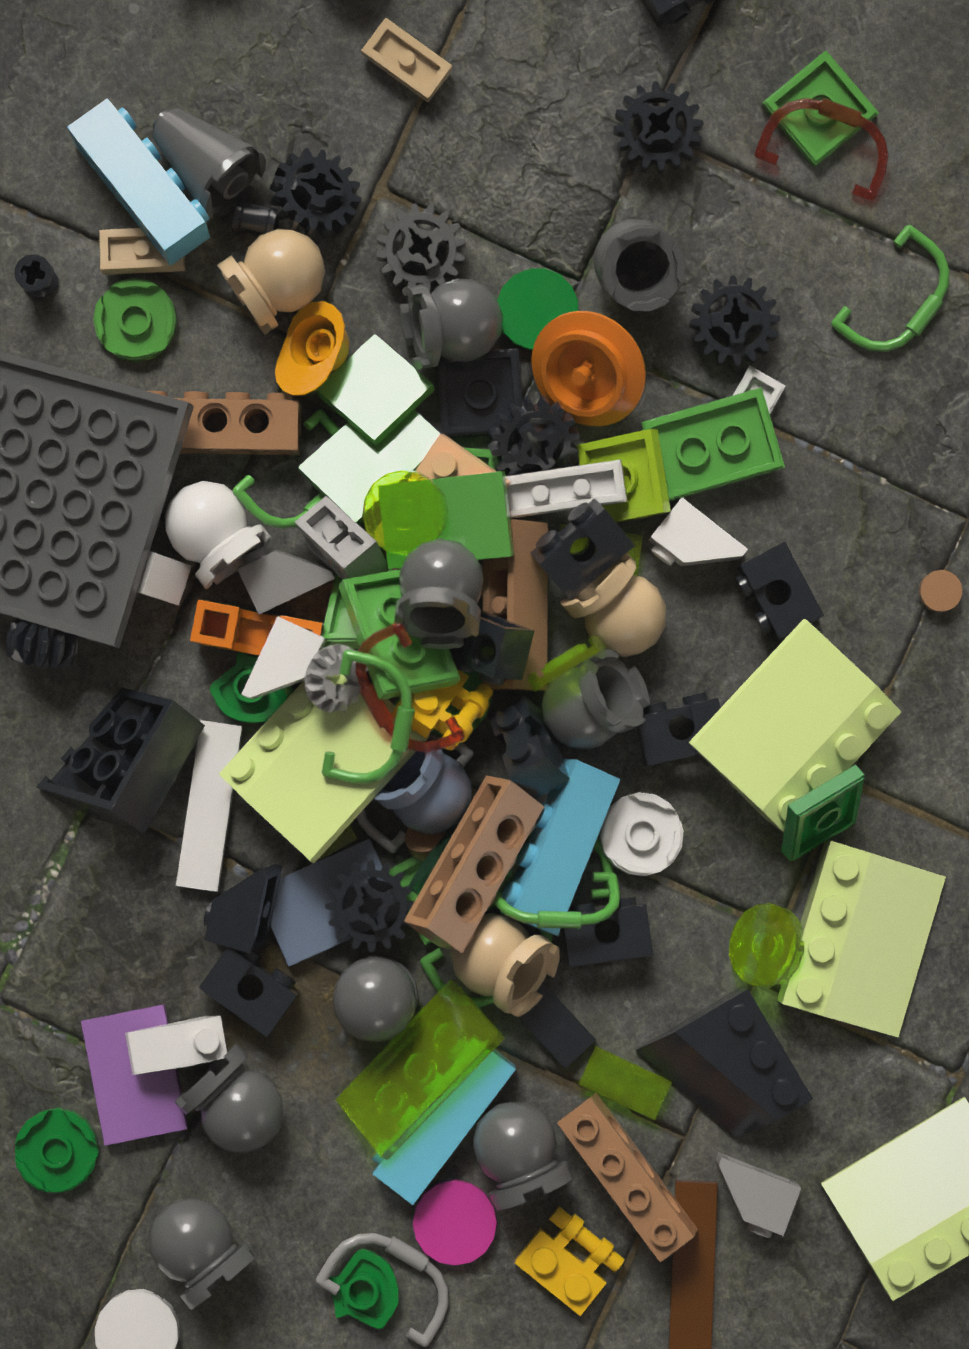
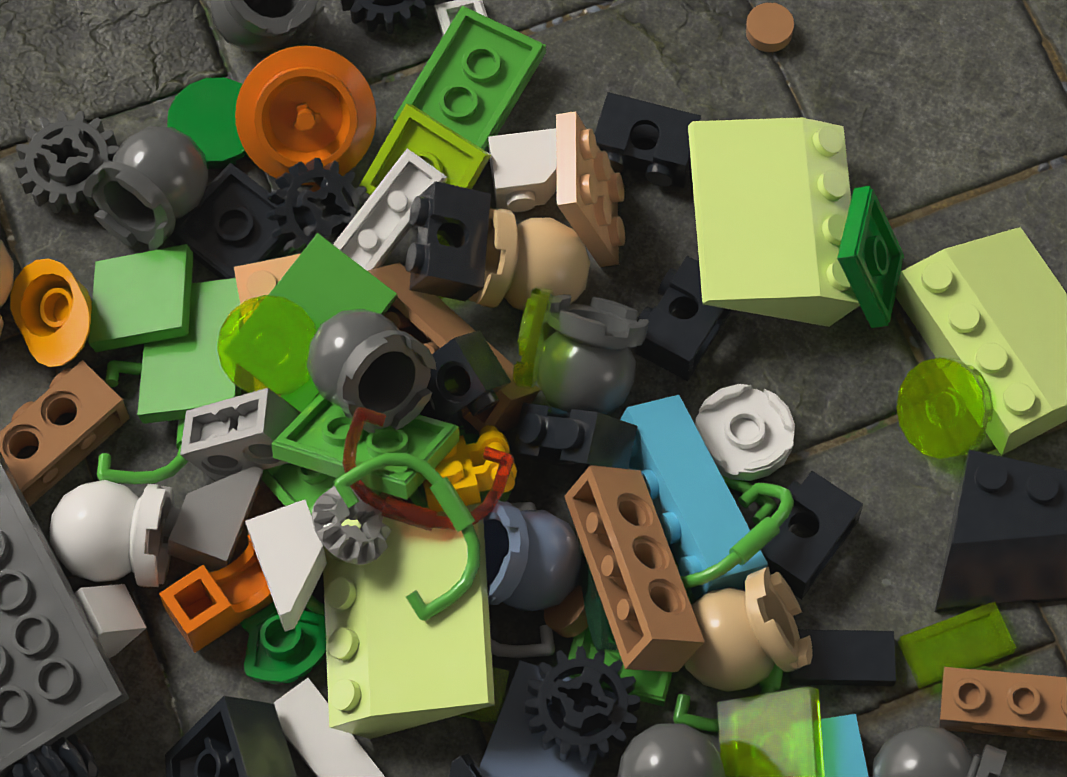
camera: 50 degrees left, 20 degrees down
none -> light nougat plate [556,111,625,267]

